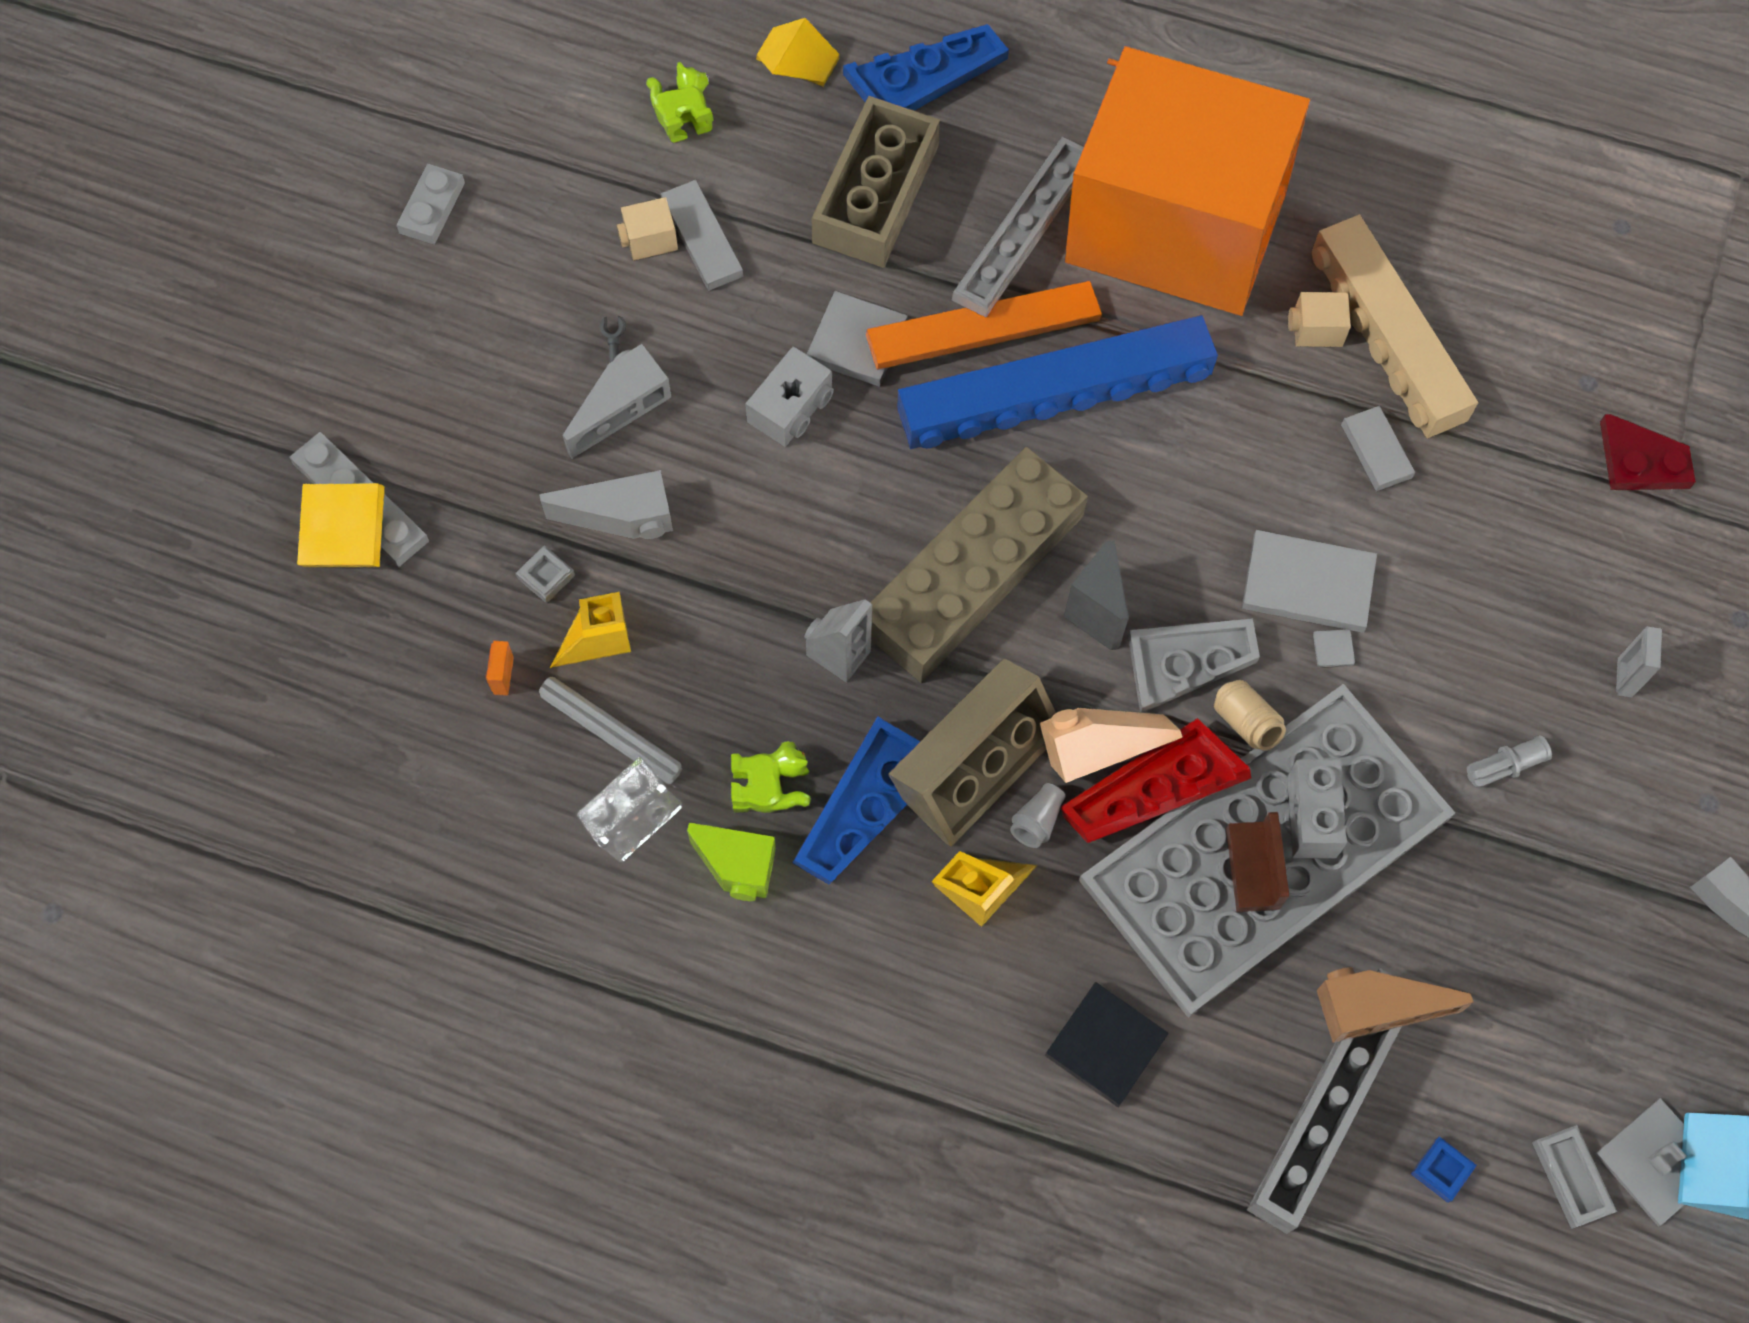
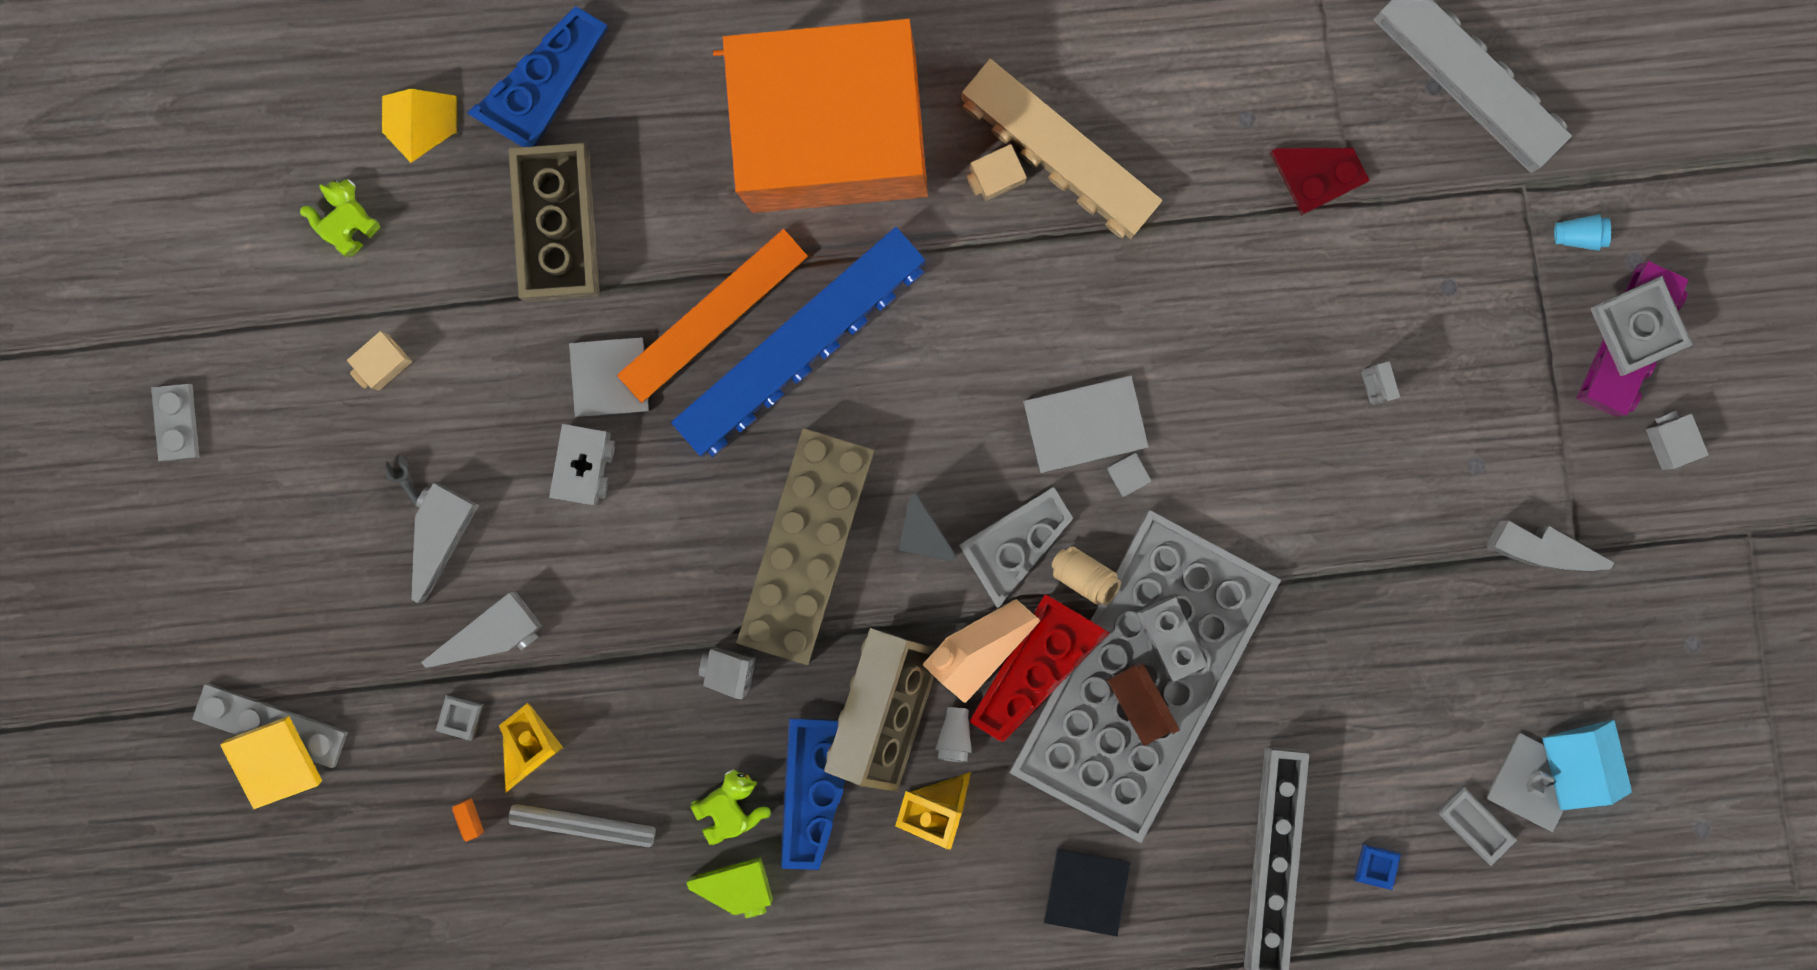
camera: 25 degrees left, 20 degrees up
clear bracket [577,756,683,862] -> none
light grey tile [661,180,743,291] -> none
light grey tile [952,137,1084,317] -> none
medium nougat slope [1316,967,1474,1042] -> none
light grey tile [1341,406,1415,491] -> none
light grey axle [1467,735,1552,788] -> none

